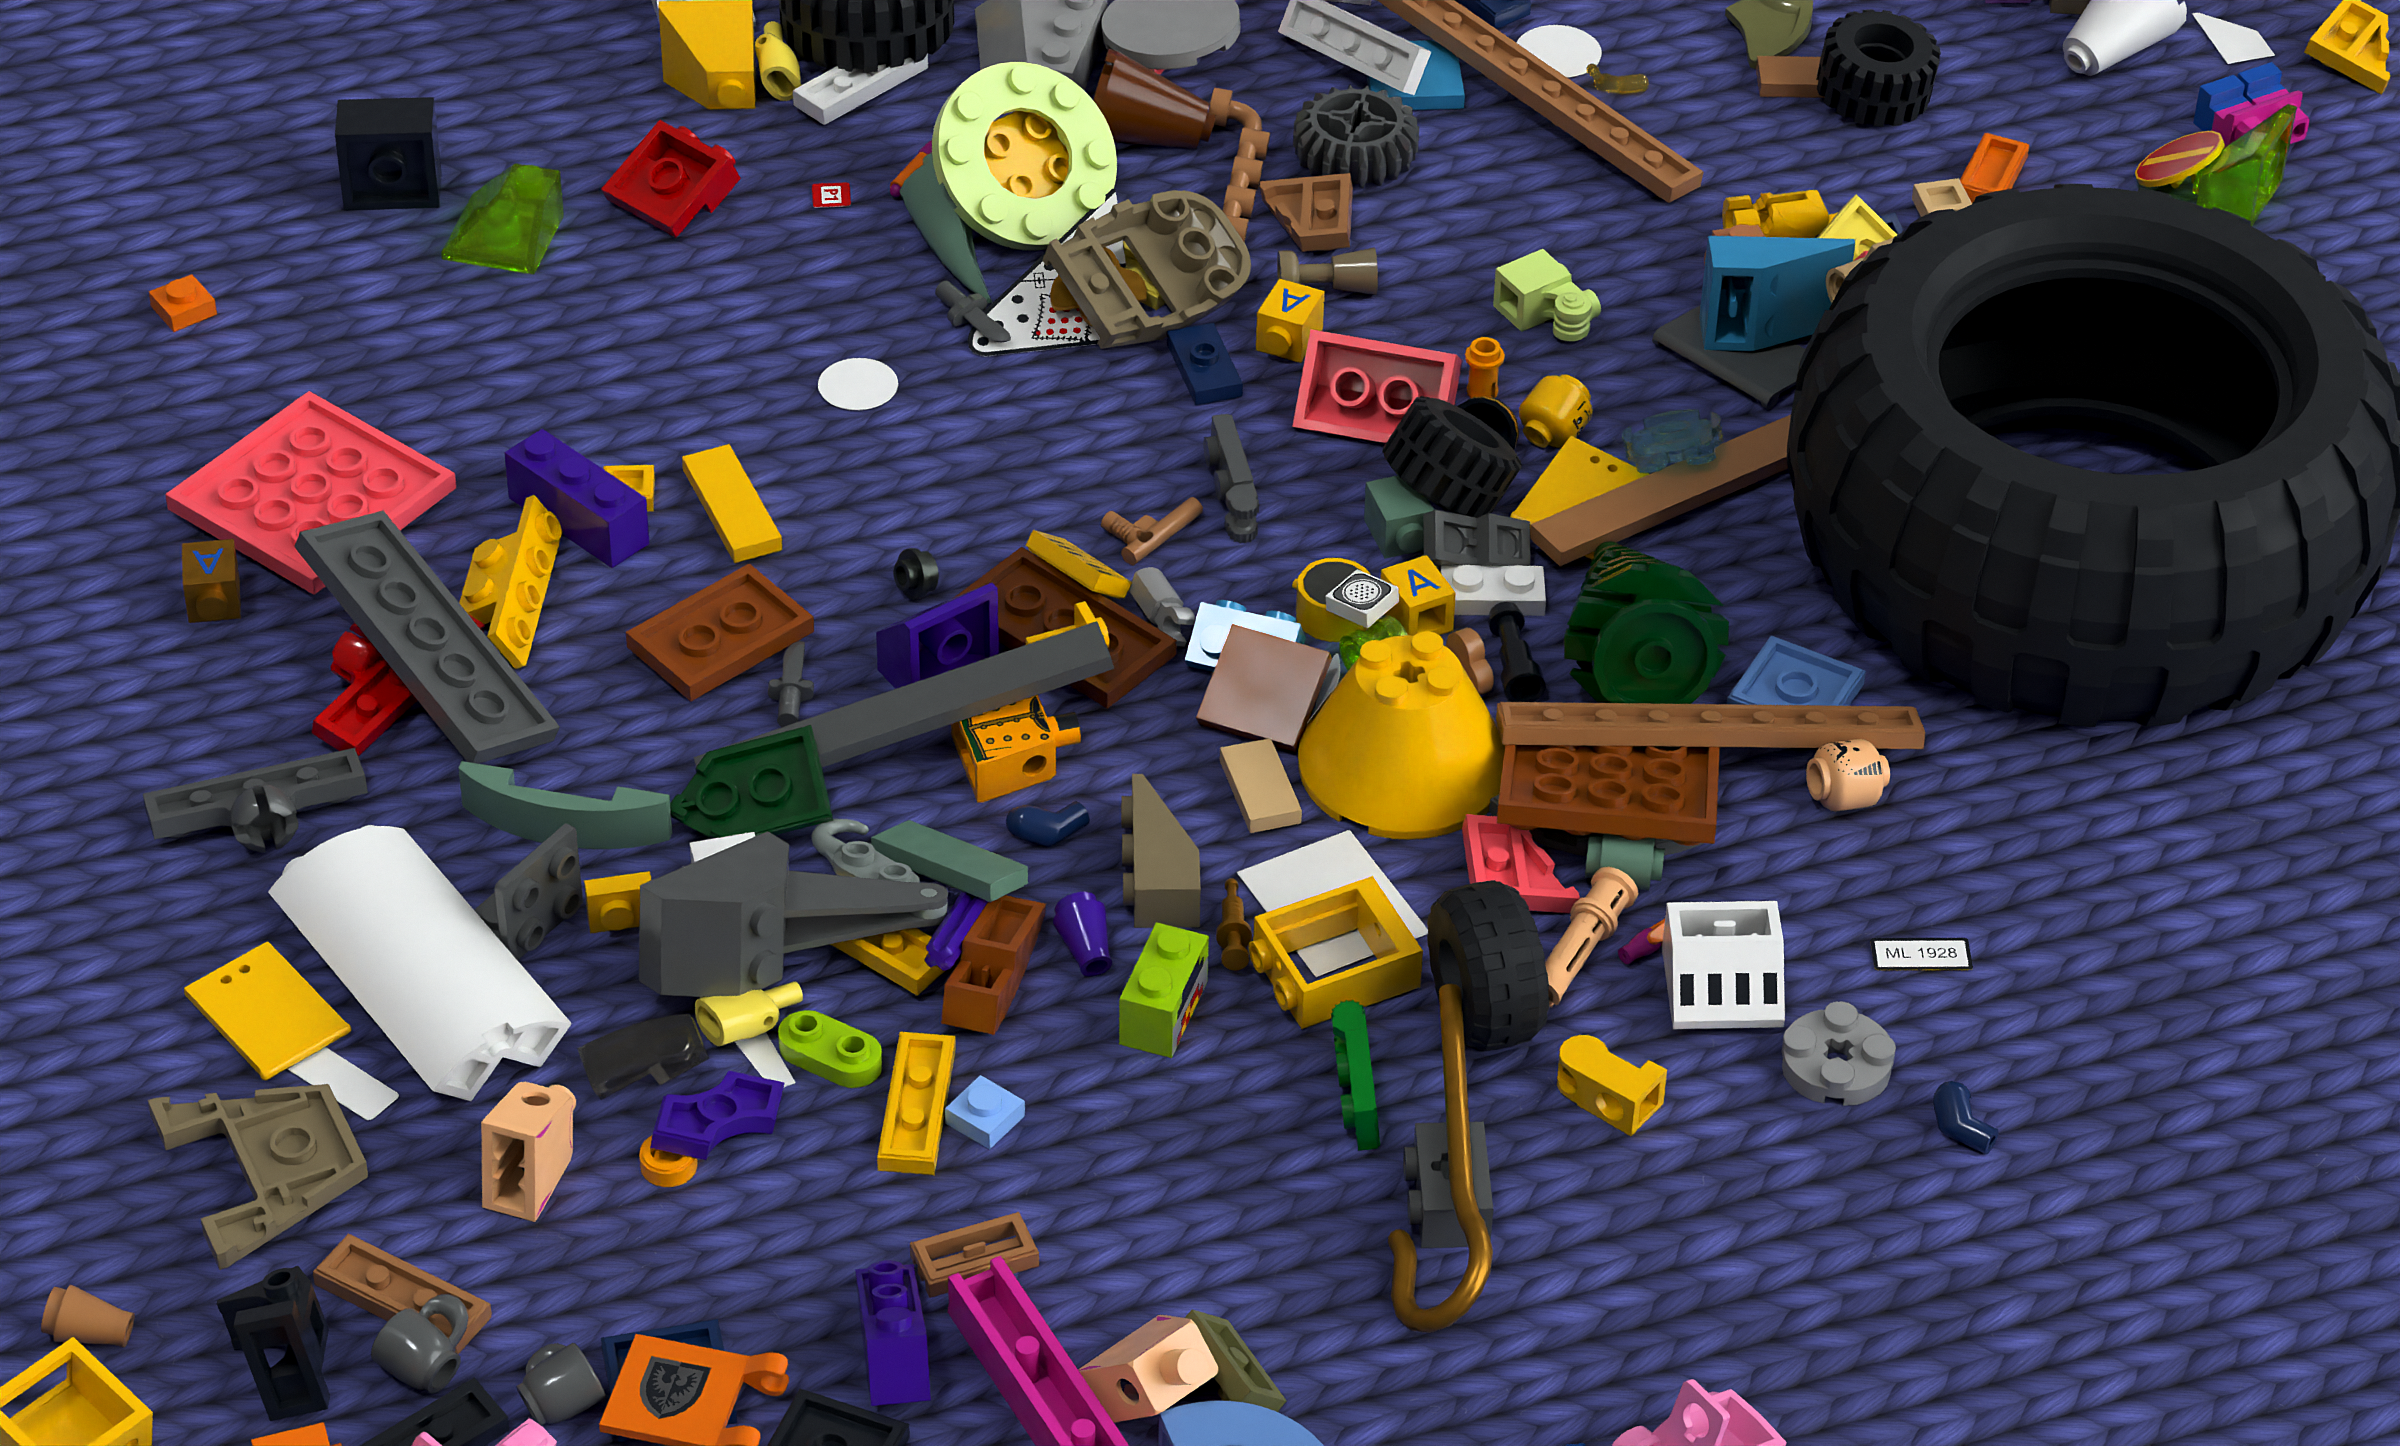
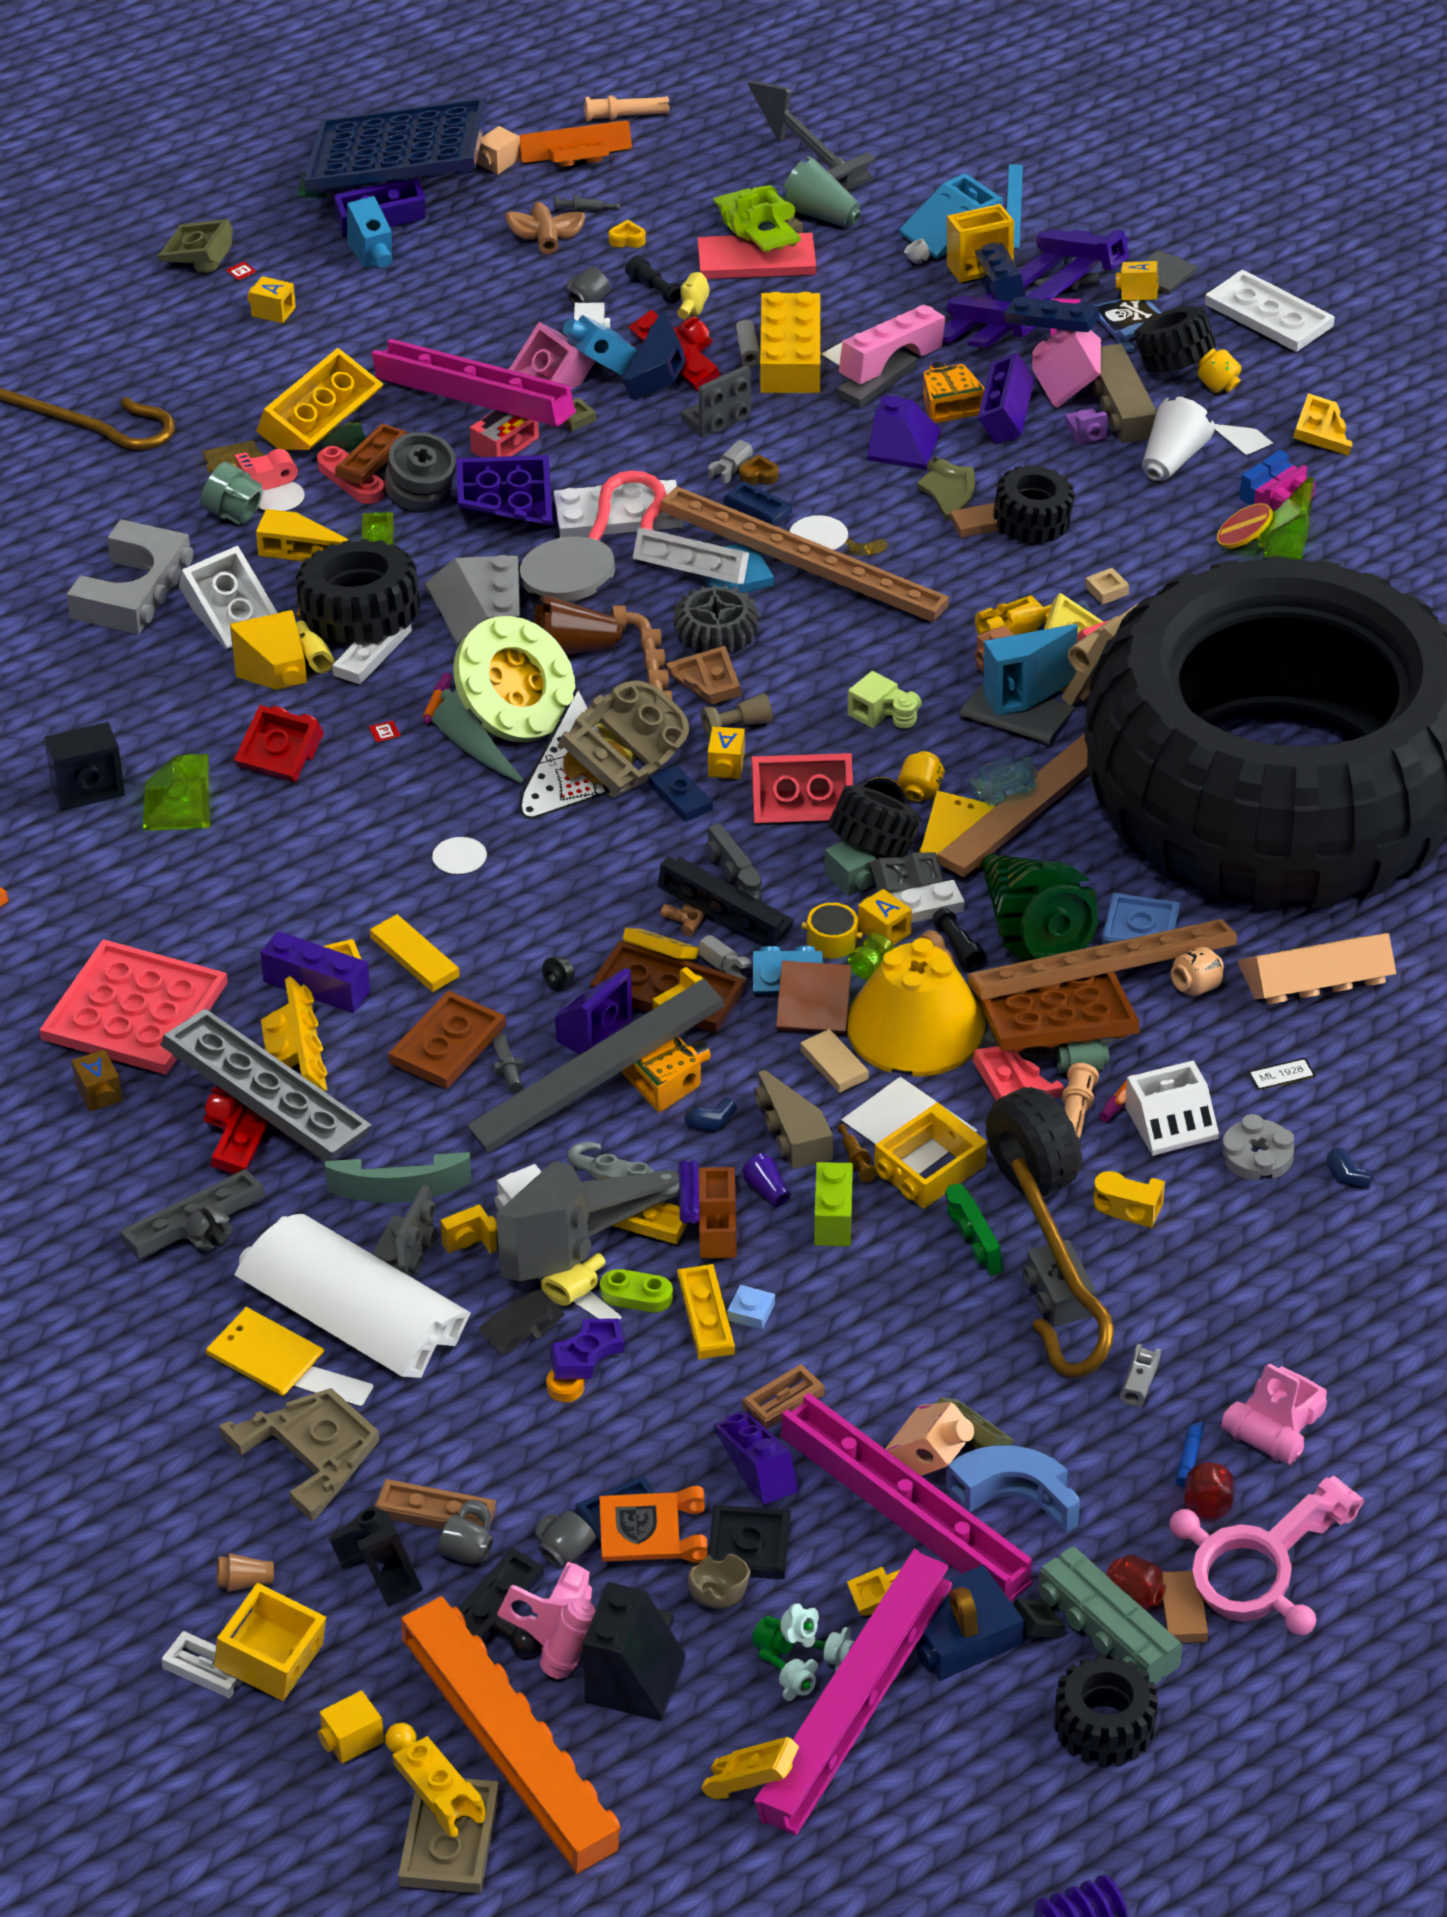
camera: 15 degrees left, 0 degrees up
light nougat torso [481,1082,576,1222] -> none
dark green tile [670,725,833,839] -> none
sand green tile [871,820,1028,902] -> none
dark grey piece [935,281,1011,342] -> none
white sticker [1307,653,1340,723] -> none
white tile [1325,569,1399,629] -> none
light orange pin [1465,337,1505,398] -> none
orange tile [1960,133,2029,203] -> none
none -> black fence [657,856,794,947]
none -> light grey bar [1120,1343,1161,1408]
none -> light nougat slope [1238,933,1396,1004]

